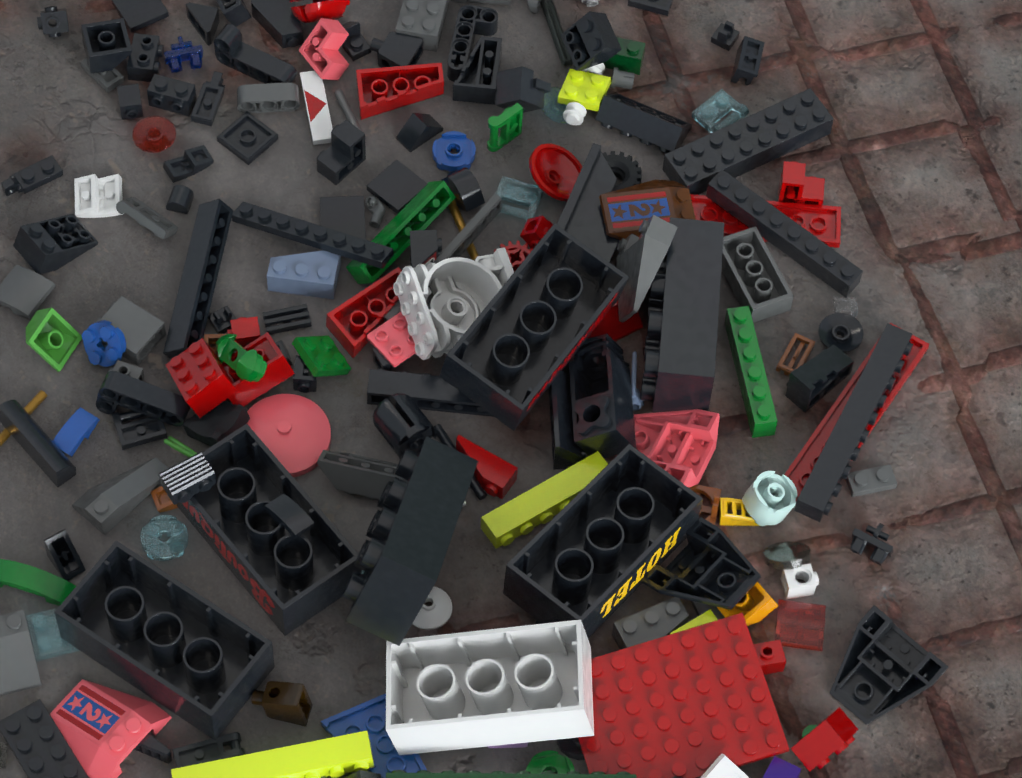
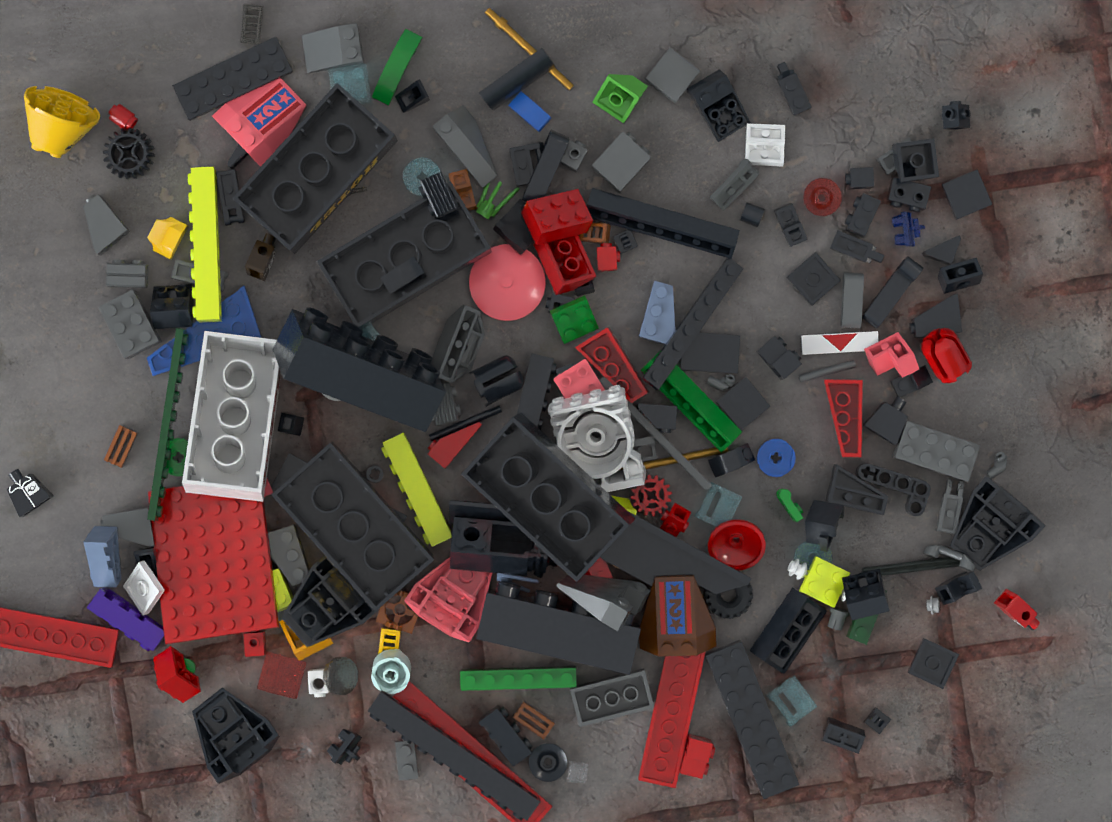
camera: 100 degrees right, 30 degrees up
blue plate [82,320,126,367] -> none
green piece [216,334,267,382] -> none
black tile [263,304,312,335] -> none
black slope [396,113,443,152] -> none
black brick [706,169,863,298] -> none

